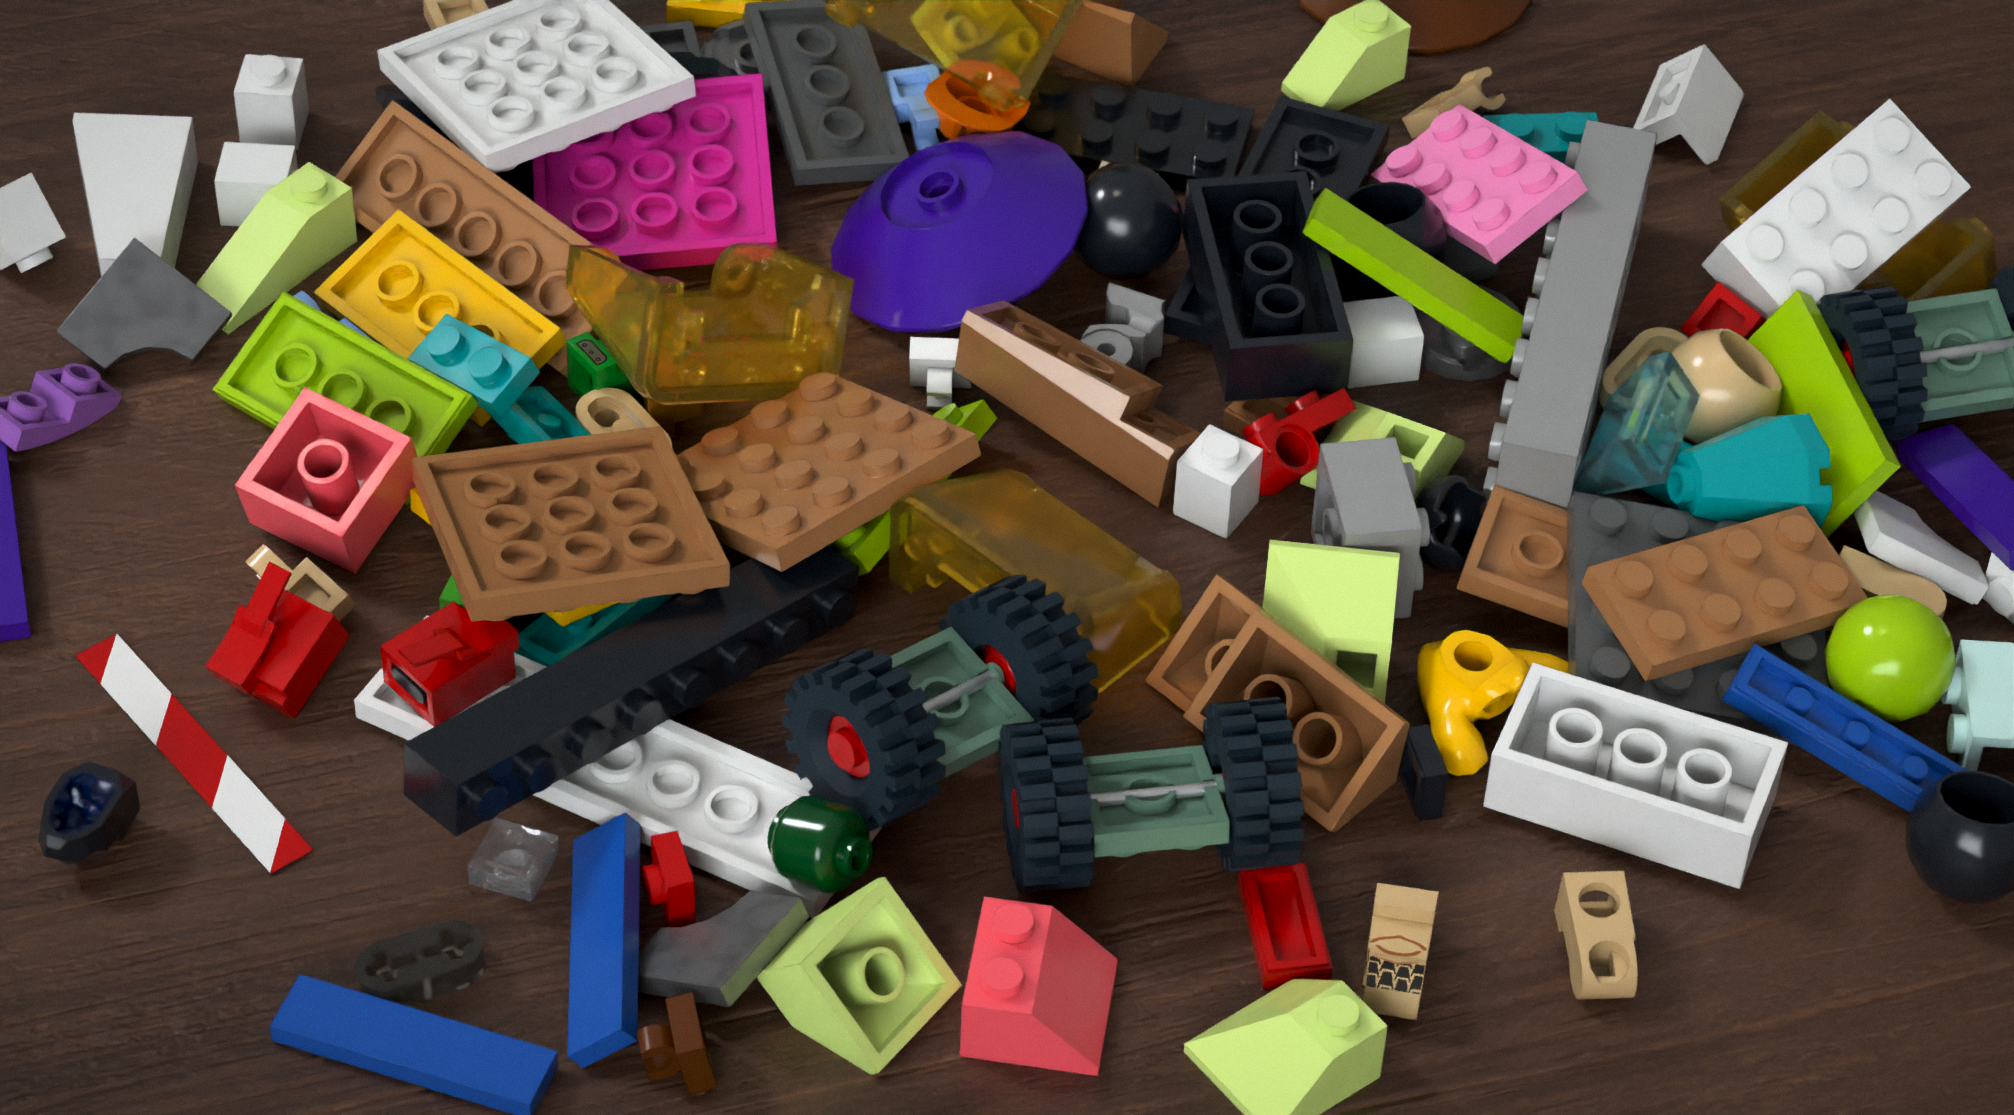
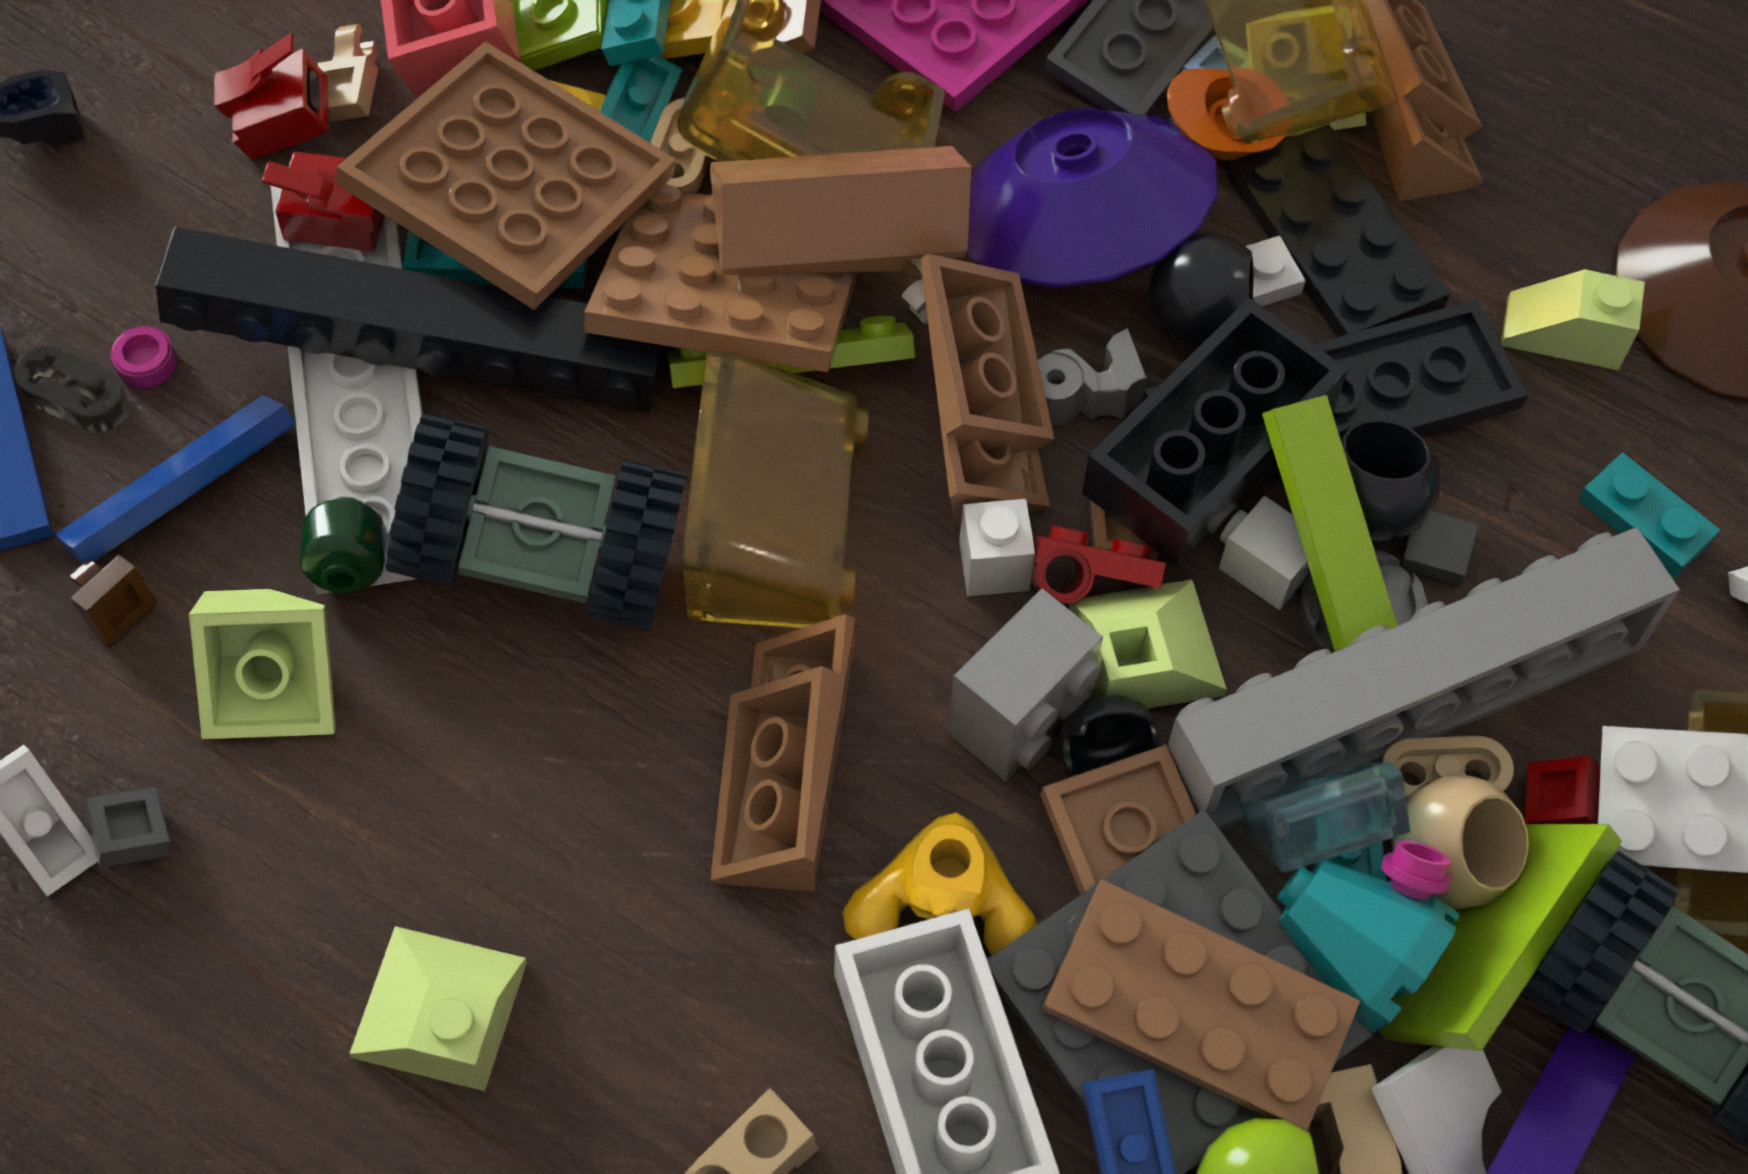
camera: 50 degrees right, 15 degrees up
sticker [75,634,314,874] -> none
clear plate [468,817,559,902] -> none
flat silver tile [638,891,809,1007] -> none
red plate [642,831,696,927] -> none
coral slope [960,896,1118,1076] -> none
black plate [998,697,1304,894] -> none
red tile [1238,862,1333,990] -> none
yellowish green slope [1263,540,1400,703] -> none
tan leg [1362,883,1439,1020] -> none
bright pink plate [1370,104,1588,264] -> none
black tile [1398,724,1448,821] -> none
tan plate [1402,67,1506,139] -> none
none -> dark pink tile [111,326,177,388]
none -> medium nougat slope [710,146,971,275]
none -> dark pink plate [1381,840,1452,900]

